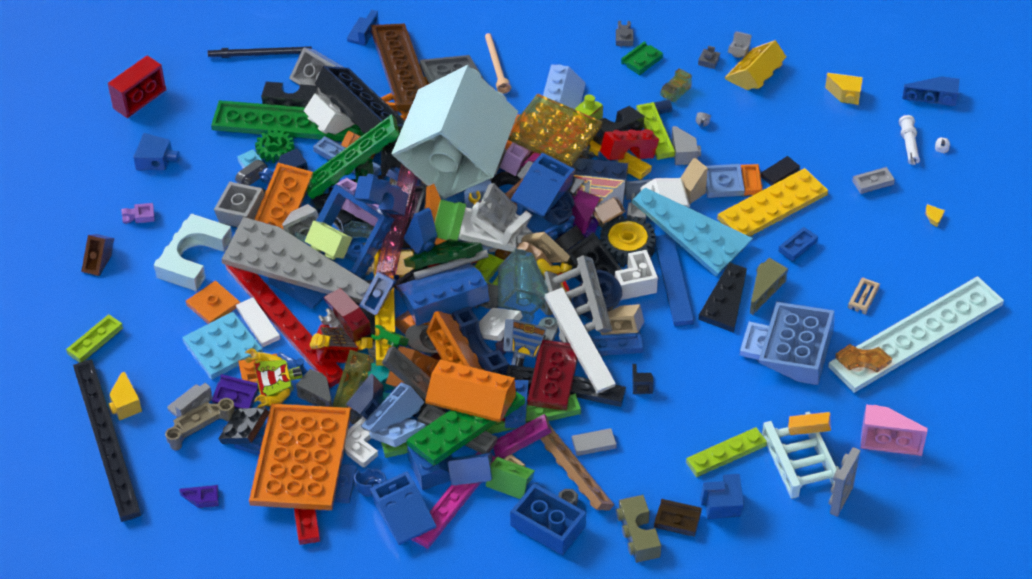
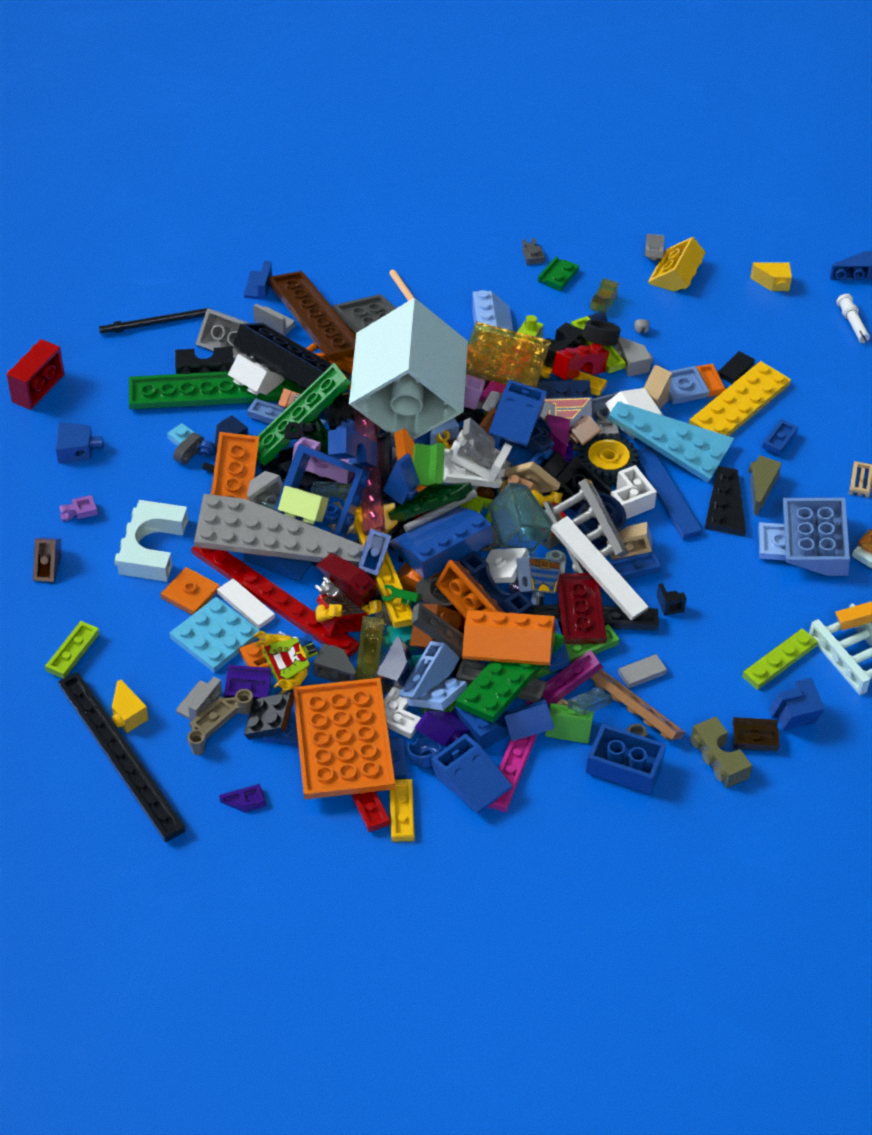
camera: 15 degrees left, 0 degrees up
light grey brick [214,182,265,227] -> none
green gear [255,129,295,163] -> none
dark grey tile [698,46,720,69] -> none
light grey plate [853,167,895,194] -> none
none -> light grey panel [253,304,295,336]
none -> black piece [284,421,316,440]
none -> yellow tile [390,779,415,842]
none -> dark purple slope [414,711,469,746]
none -> clear light blue plate [567,688,612,715]
none -> black tyre [583,320,621,346]

